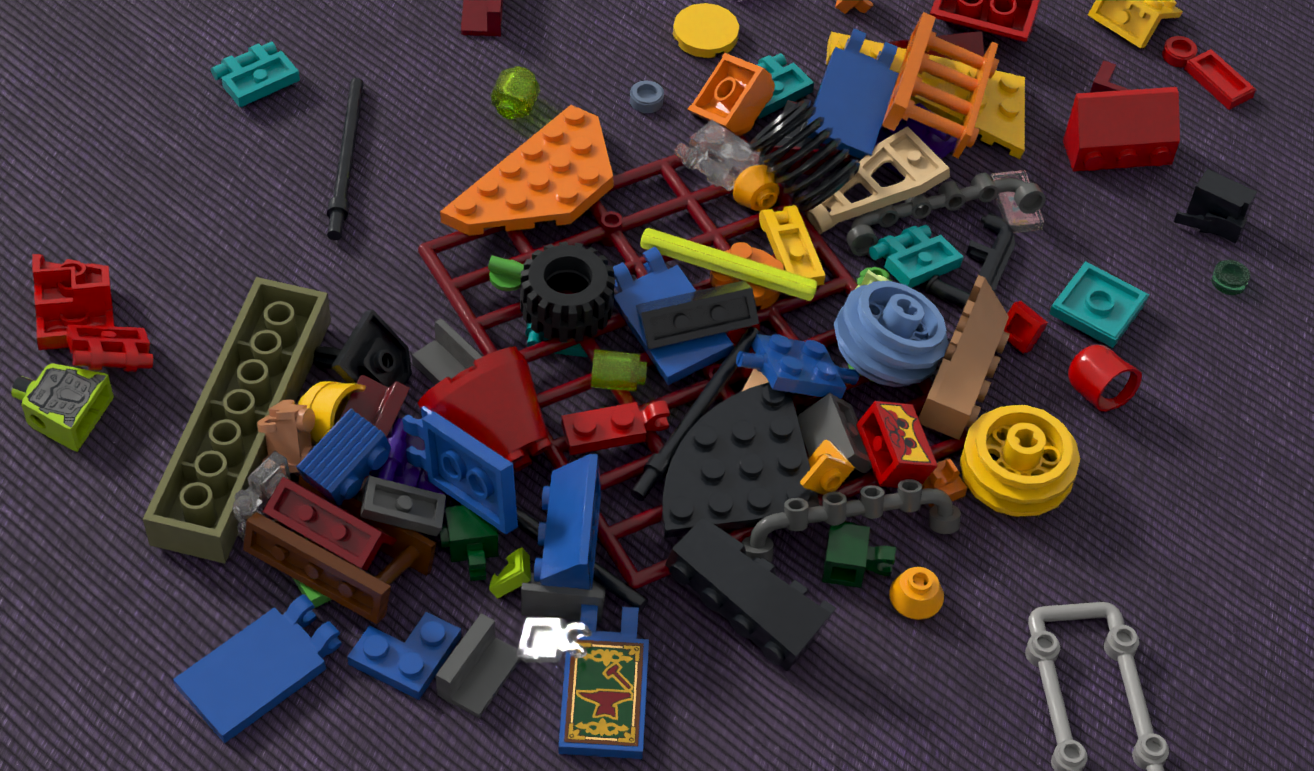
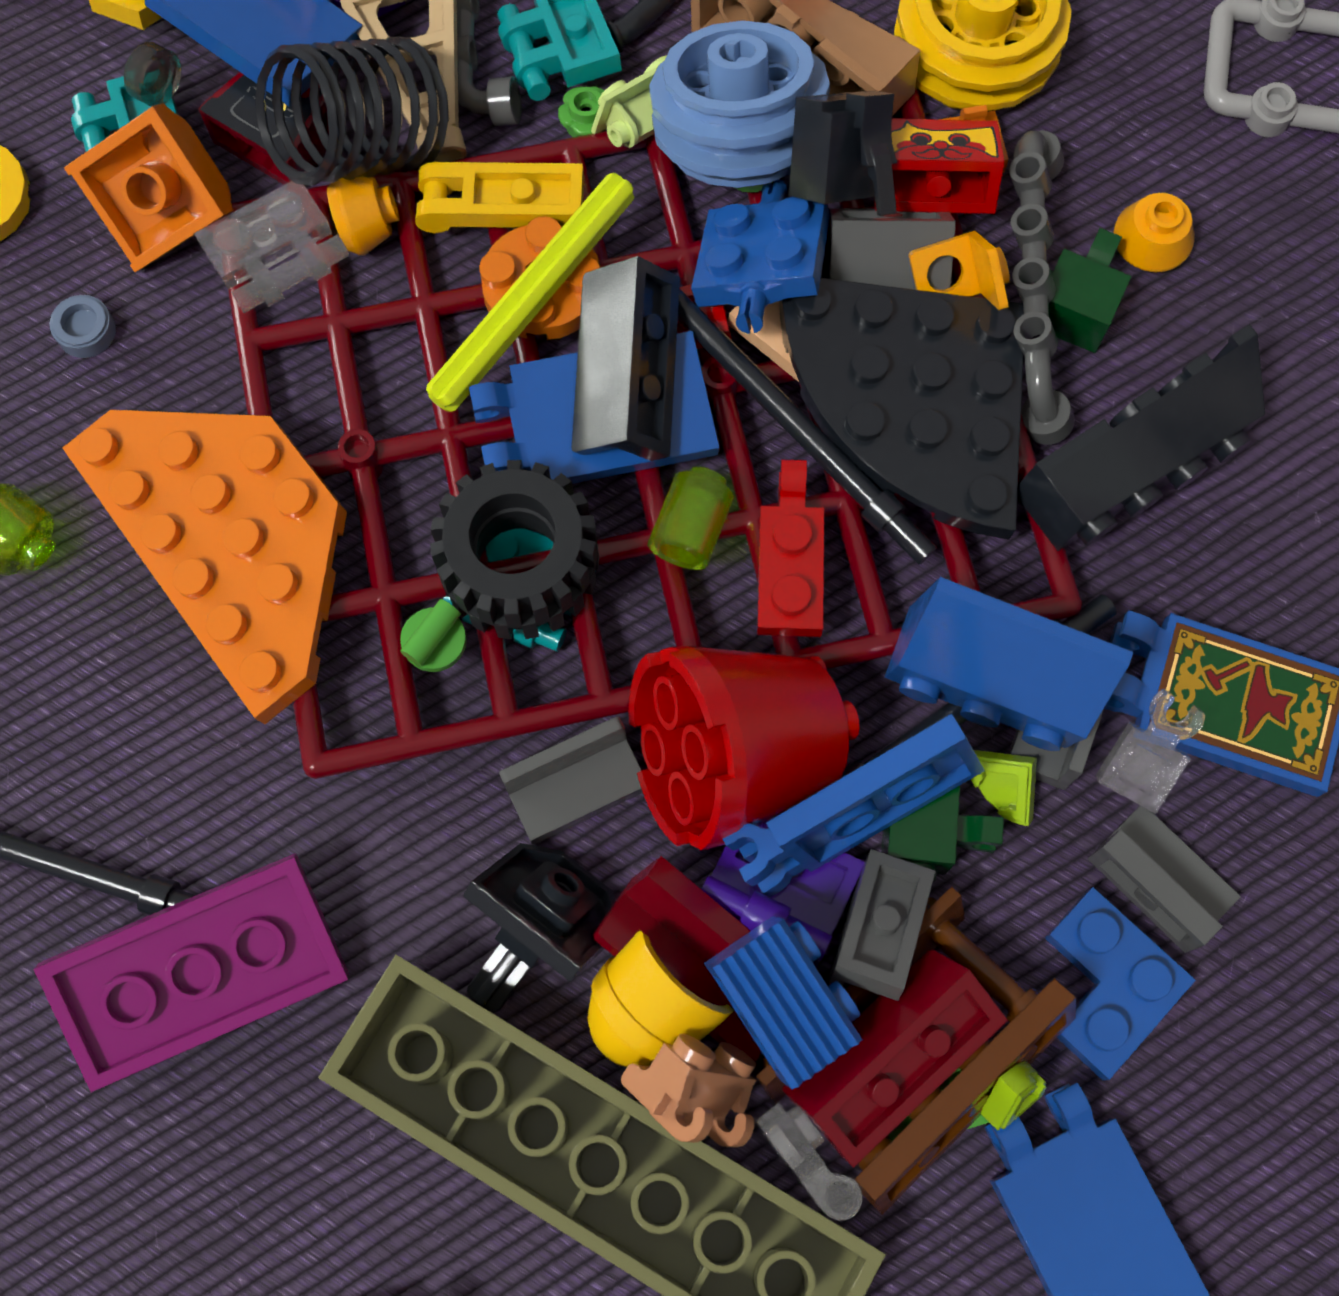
camera: 70 degrees left, 20 degrees up
none -> magenta plate [33,853,349,1092]
none -> clear smoke tile [124,42,182,107]
none -> black piece [789,91,897,216]
none -> lime tile [981,1061,1046,1131]

